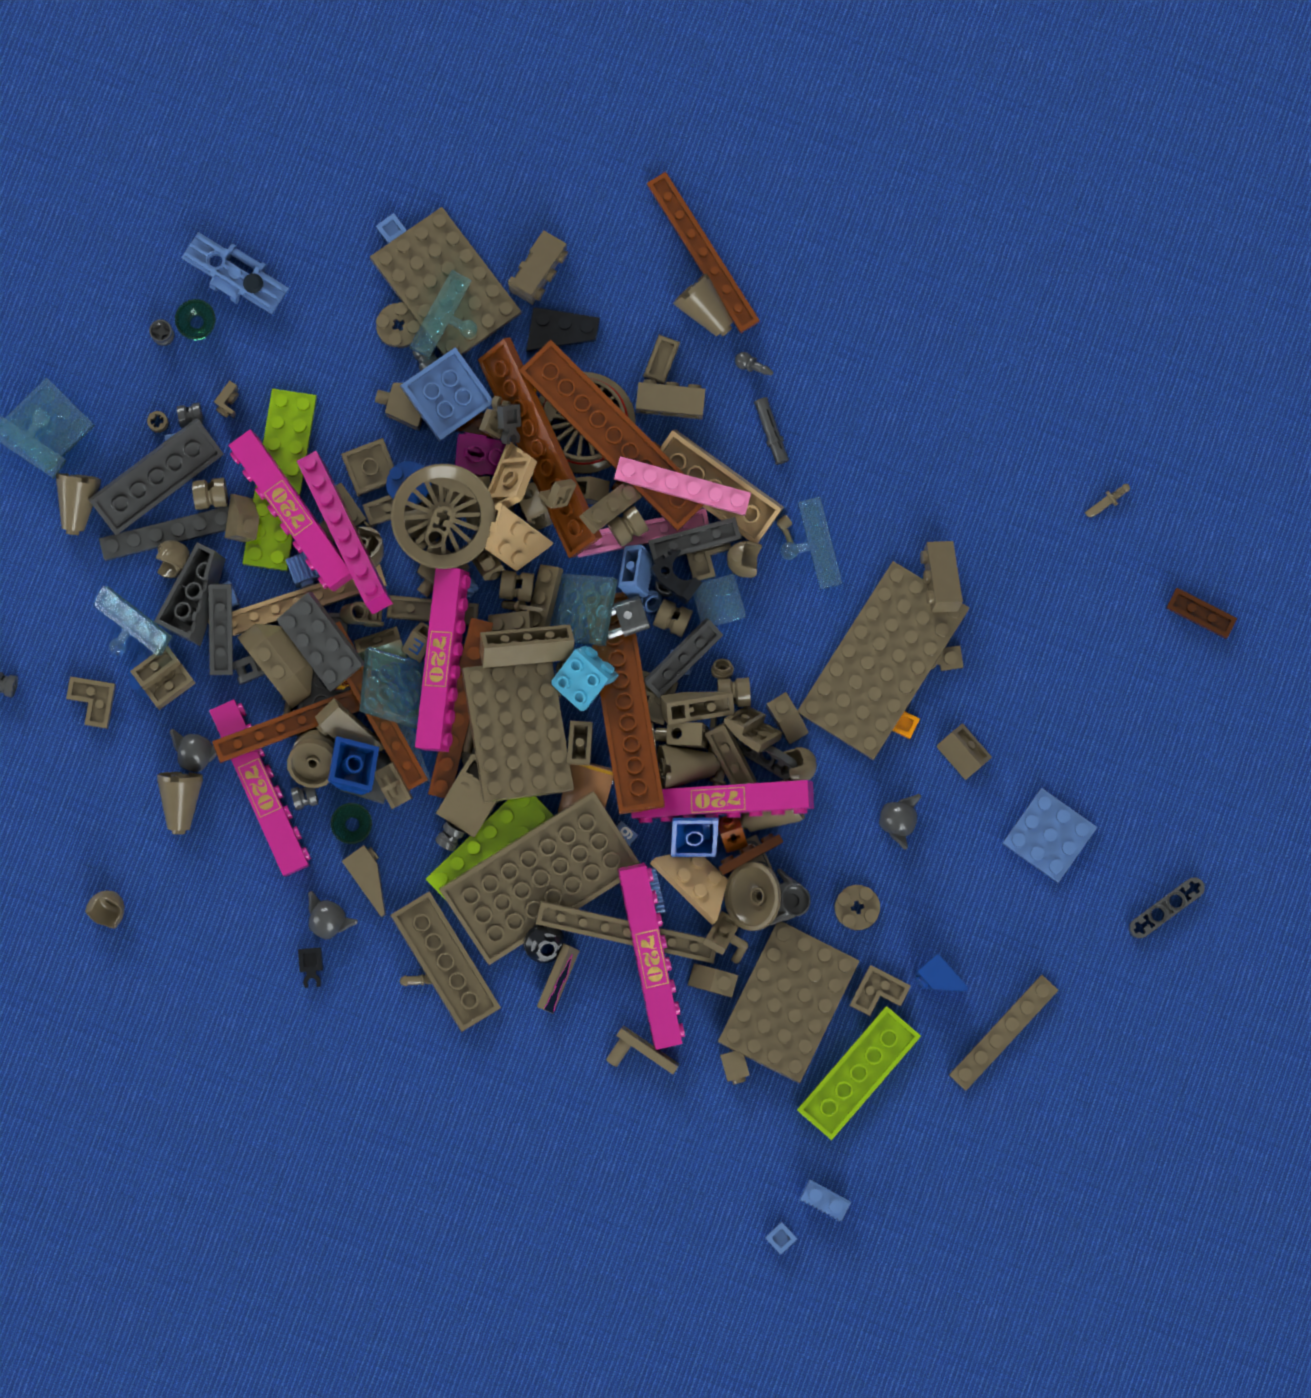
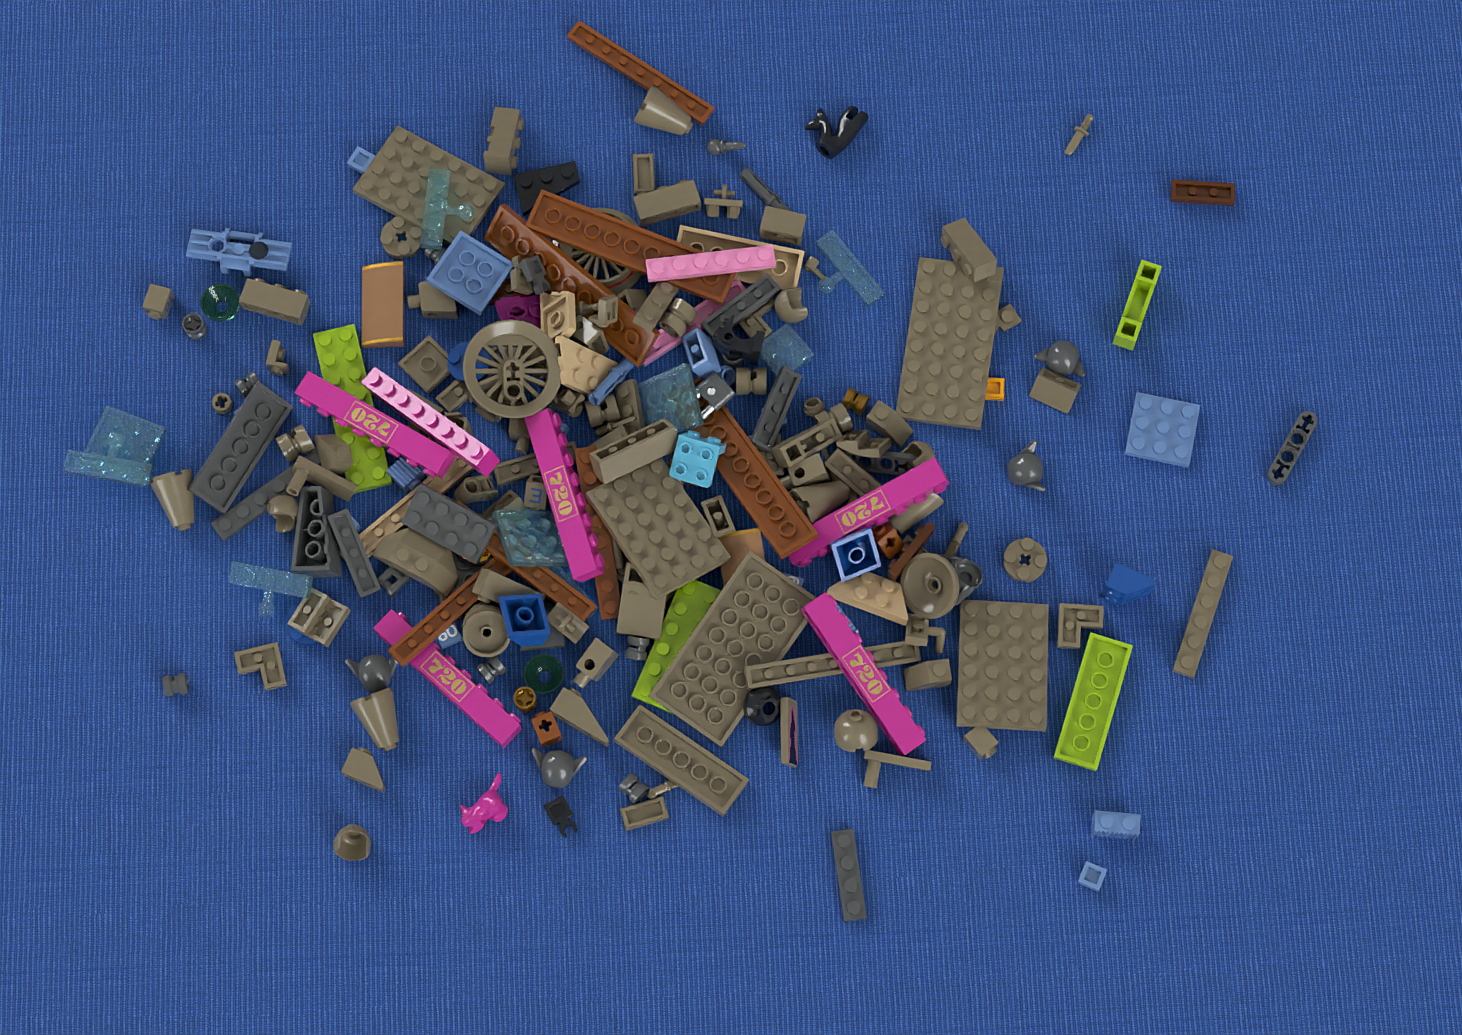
camera: 20 degrees left, 10 degrees down
none -> dark tan brick [142,284,175,320]
none -> dark tan brick [239,278,311,326]
none -> dark tan piece [286,455,358,502]
none -> dark tan slope [341,747,386,793]
none -> medium nougat slope [361,261,405,348]
none -> medium blue tile [438,623,463,649]
none -> dark pink animal [460,773,508,834]
none -> pearl gold wheel [513,687,537,713]
none -> dark orange brick [531,711,563,748]
none -> dark tan torso [573,637,619,688]
none -> dark tan piece [575,301,598,317]
none -> medium blue pin [588,358,634,405]
none -> dark grey wheel [618,773,649,804]
none -> dark tan tile [620,796,669,831]
none -> dark tan hips [704,184,743,219]
none -> dark tan panel [759,206,807,246]
none -> black piece [805,105,869,159]
none -> dark grey plate [831,829,867,922]
none -> dark tan cylinder [834,709,878,752]
none -> pearl gold wheel [842,387,870,415]
none -> dark tan piece [945,522,968,556]
none -> dark grey piece [1034,340,1085,377]
none -> lime arch [1112,260,1162,351]

